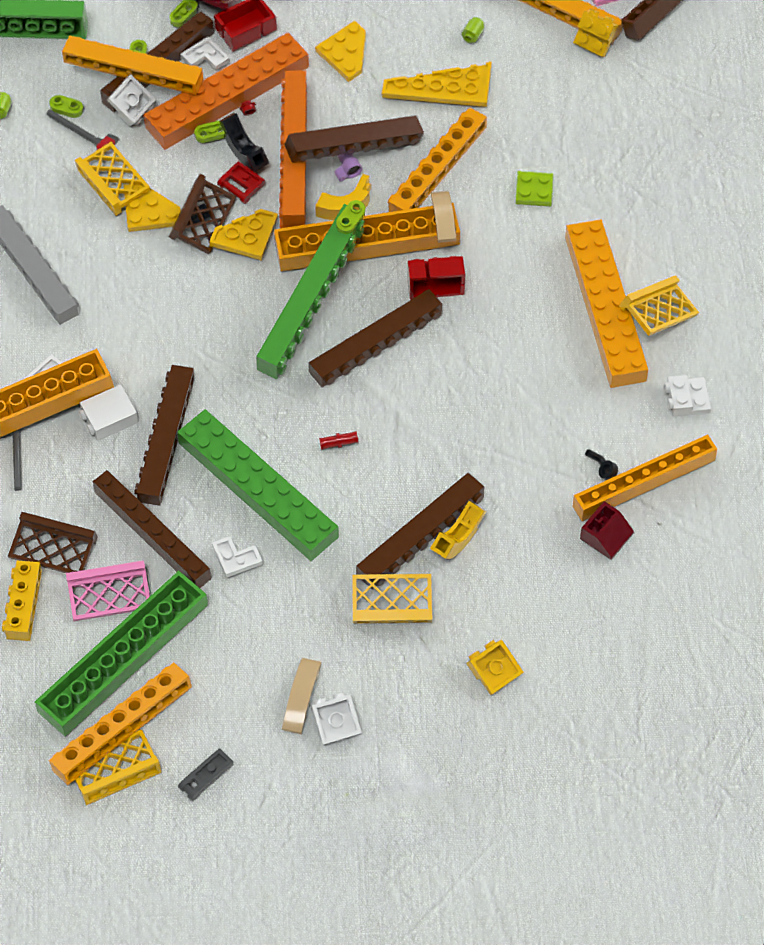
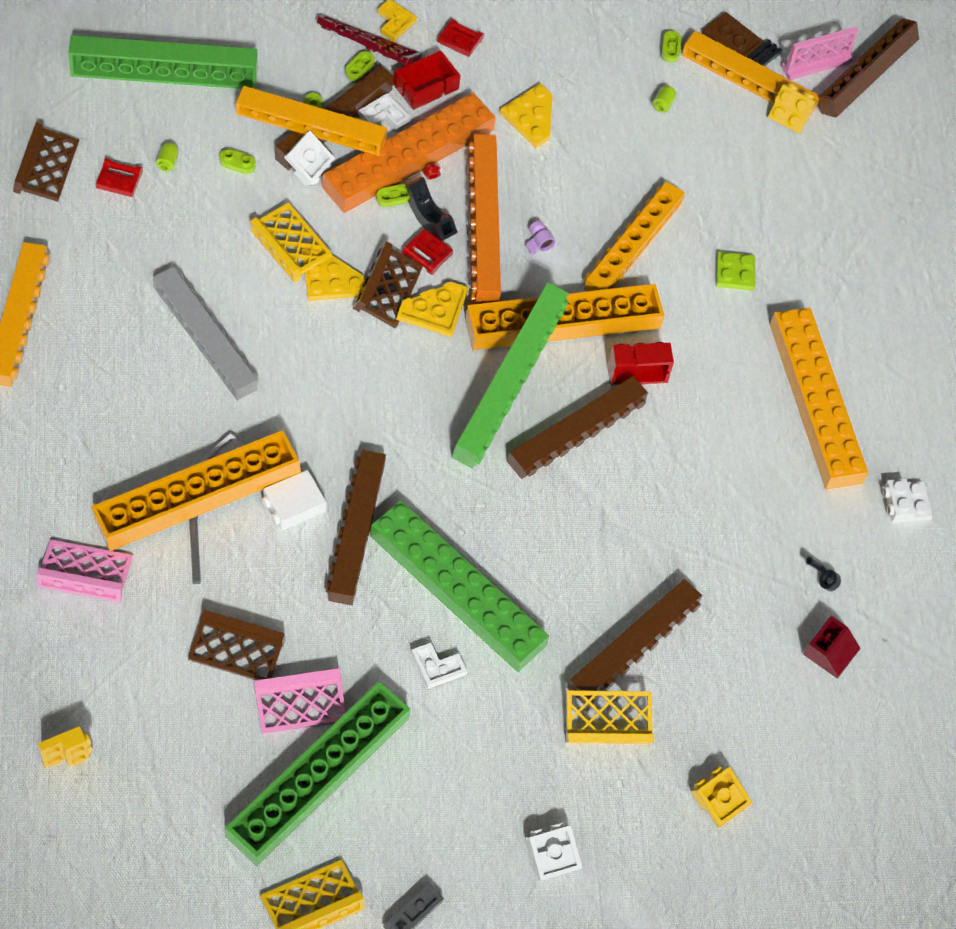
camera: 10 degrees left, 0 degrees up
yellow brick [2,560,42,641] -> none
dark grey piece [46,109,119,153] -> none
light orange brick [49,662,192,786] -> none
reddish brown brick [92,470,211,588] -> none
tan slope [282,658,322,734] -> none
reddish brown brick [284,115,424,162] -> none
yellow arch [315,174,371,220] -> none
red pin [319,431,359,450] -> none
lime plate [336,200,366,234] -> none
yellow wing [382,61,492,107] -> none
yellow arch [430,501,487,559] -> none
tan slope [431,191,456,243] -> none
light orange brick [572,434,718,521] -> none
yellow fence [619,275,699,336] -> none

